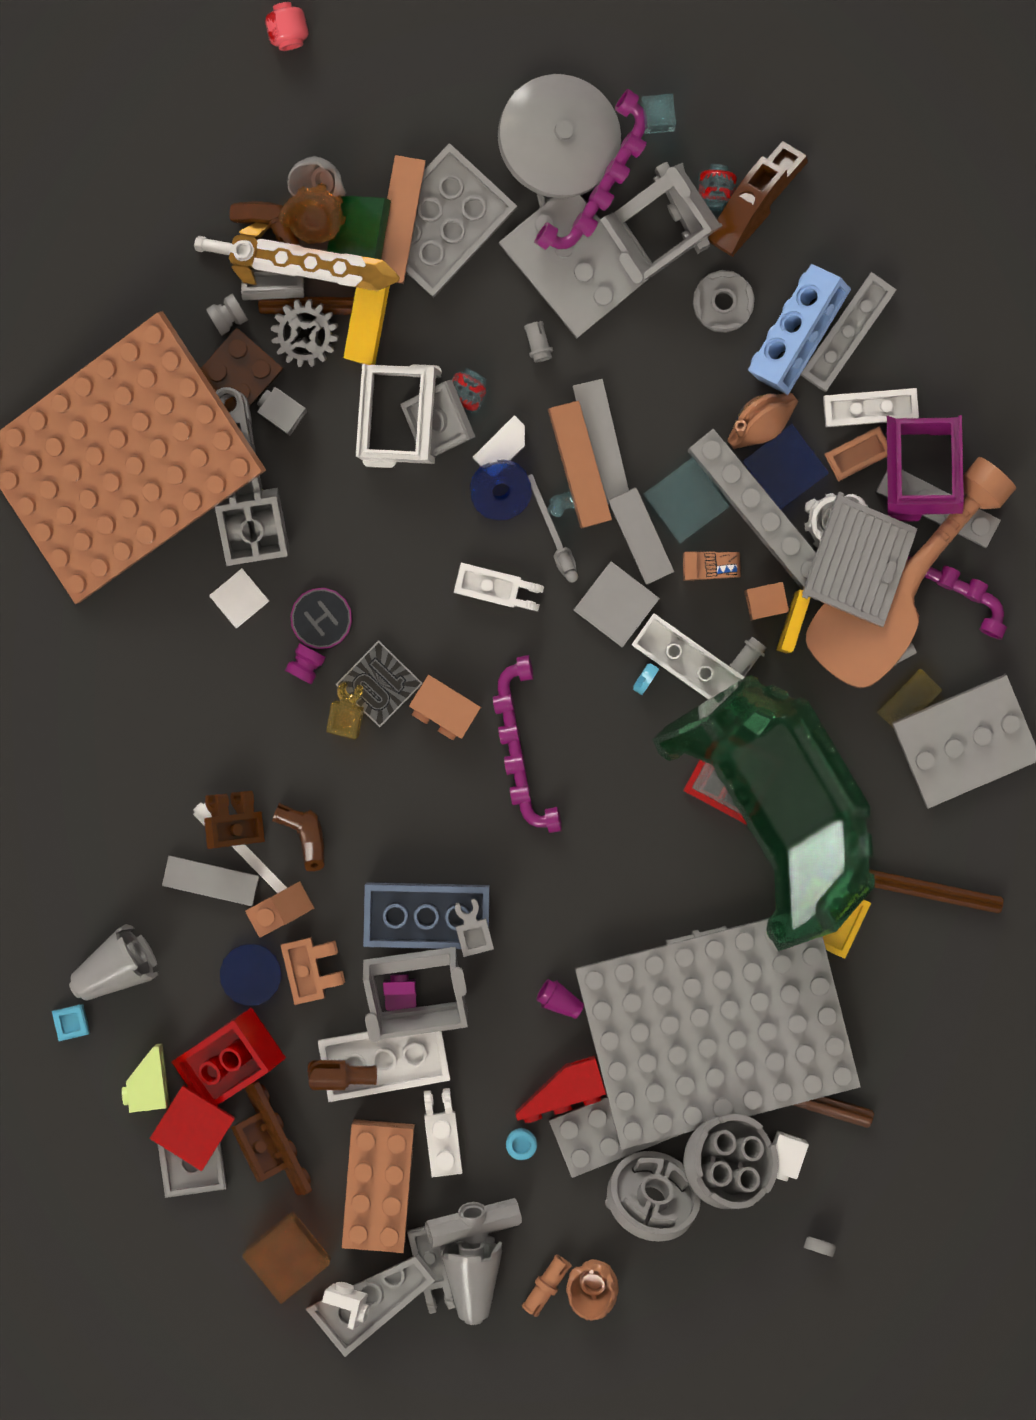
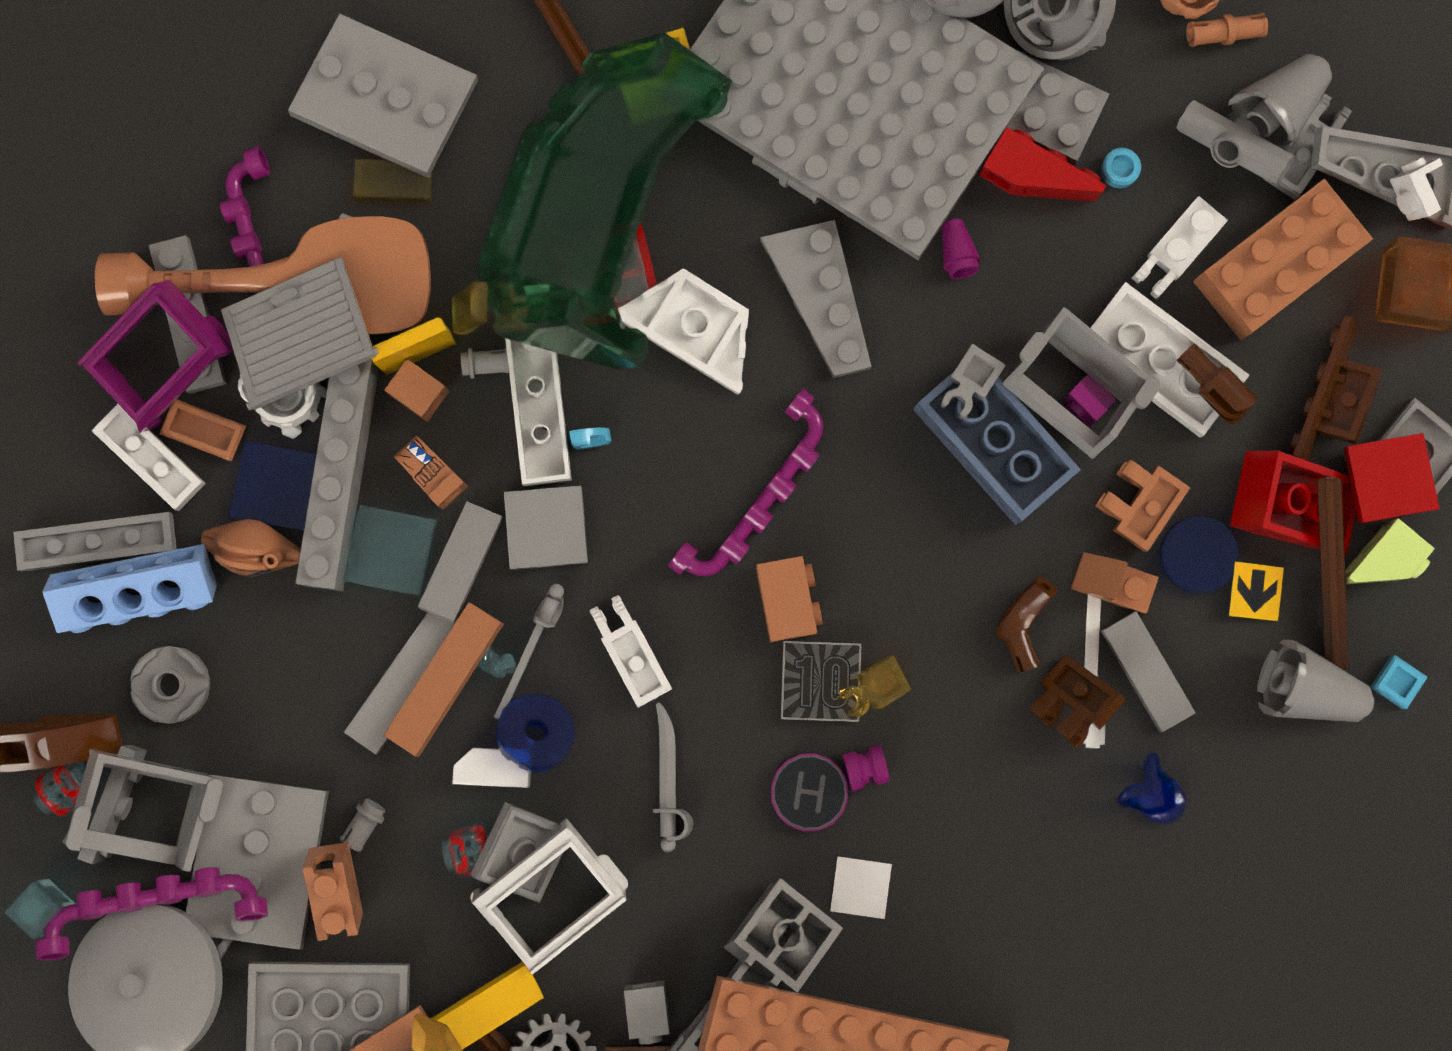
camera: 135 degrees left, 5 degrees down
none -> nougat brick [302,842,363,941]
none -> clear yellow tile [452,281,487,335]
none -> white wing [612,268,749,395]
none -> light grey sword [653,703,694,852]
none -> light grey wing [760,220,872,378]
none -> clear blue piece [1117,752,1186,824]
none -> yellow sticker [1229,562,1284,621]
none -> reddish brown axle [1317,477,1349,670]

